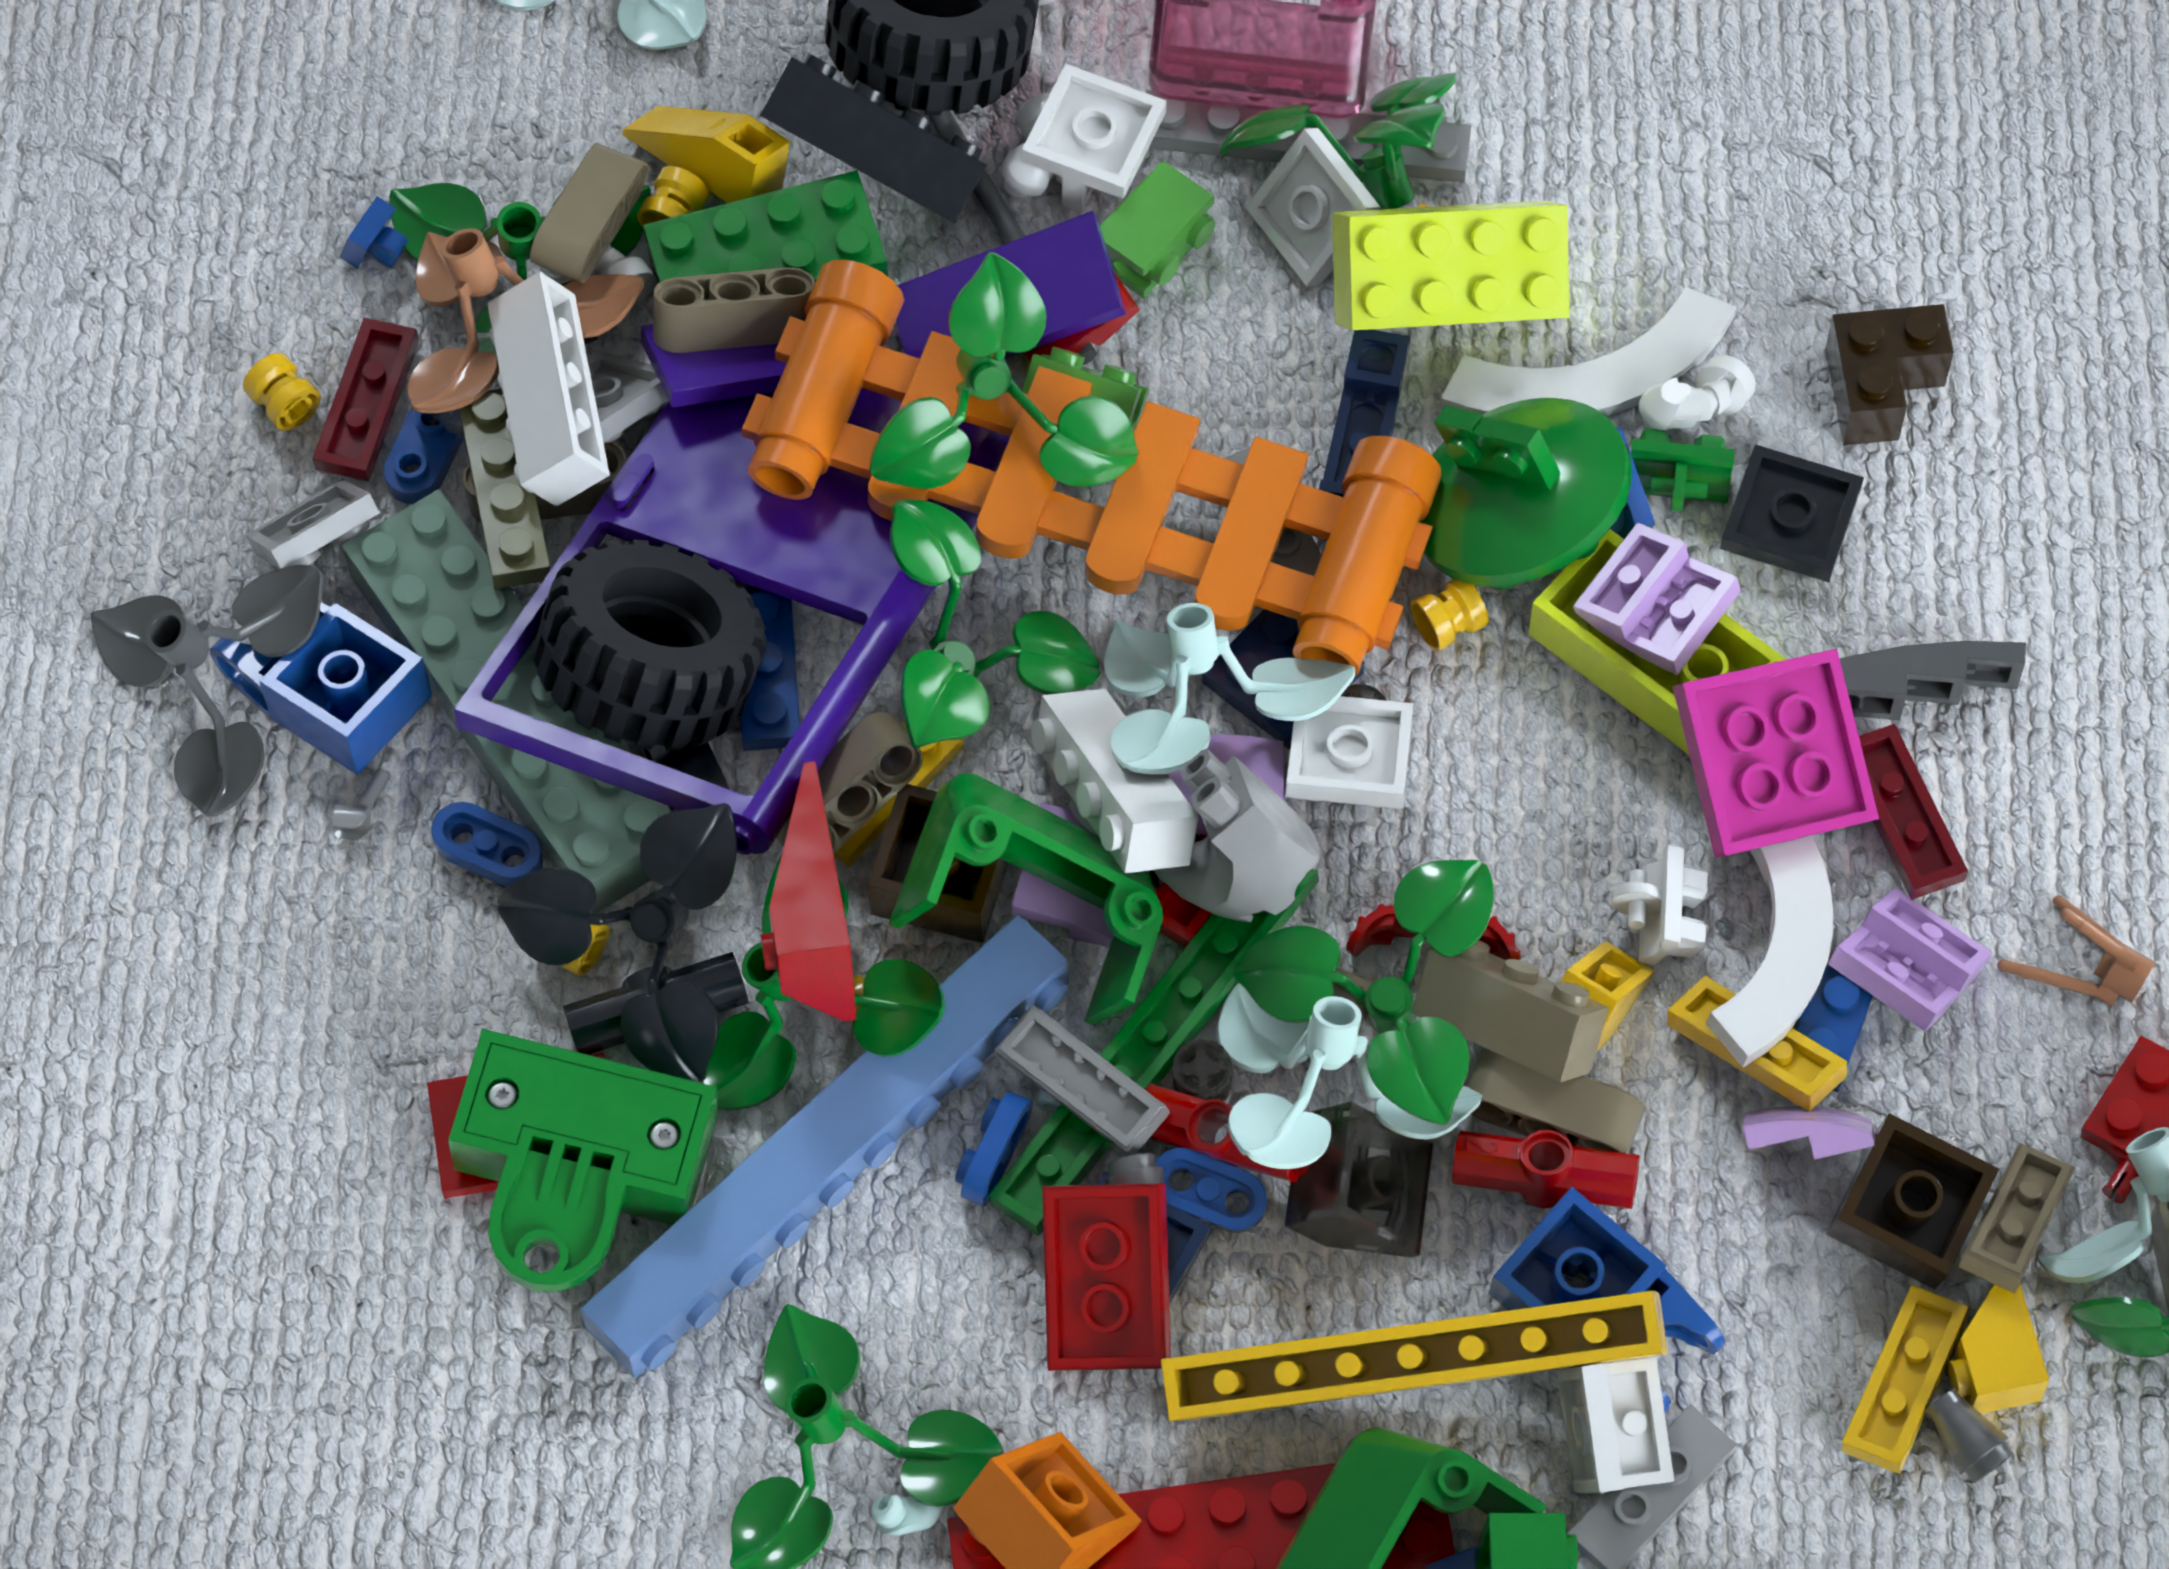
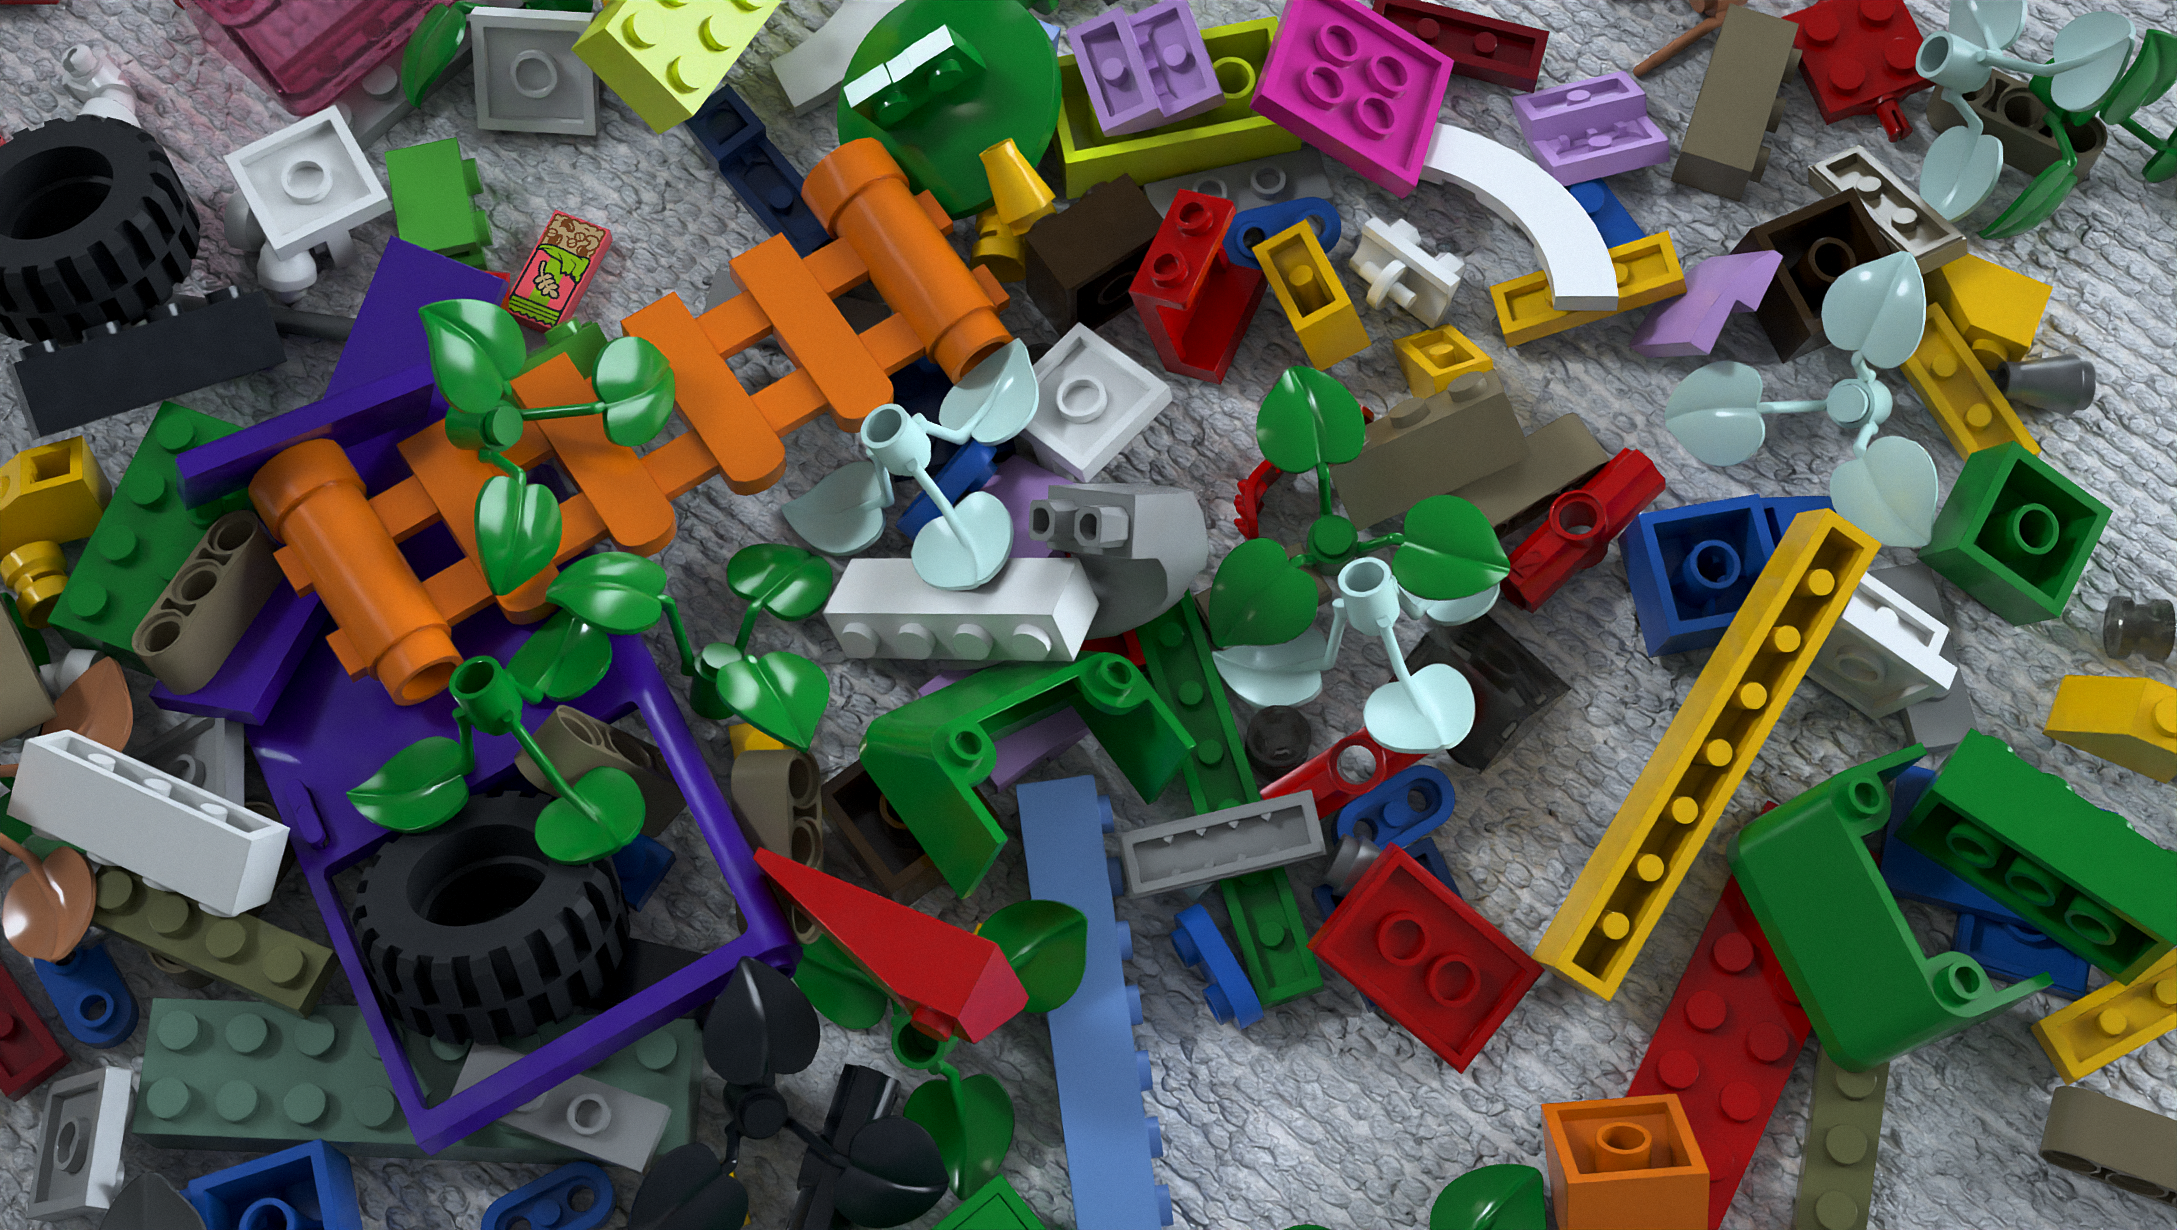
camera: 55 degrees left, 5 degrees up
none -> dark purple tile [175,361,435,511]
none -> green plant [346,608,645,865]
none -> light grey plate [450,1041,672,1176]
none -> tile [509,209,613,334]
none -> dark tan beam [514,705,688,838]
none -> blue plate [895,436,998,543]
none -> yellow cone [979,138,1057,236]
none -> dark brown brick [1024,172,1164,339]
none -> red panel [1128,188,1269,385]
none -> light grey plate [1143,147,1334,219]
none -> blue plate [1222,197,1341,270]
none -> yellow slope [1252,219,1372,371]
none -> light aqua plant [1664,251,1938,547]
none -> dark tan brick [1670,3,1802,202]
none -> green brick [1916,440,2113,626]

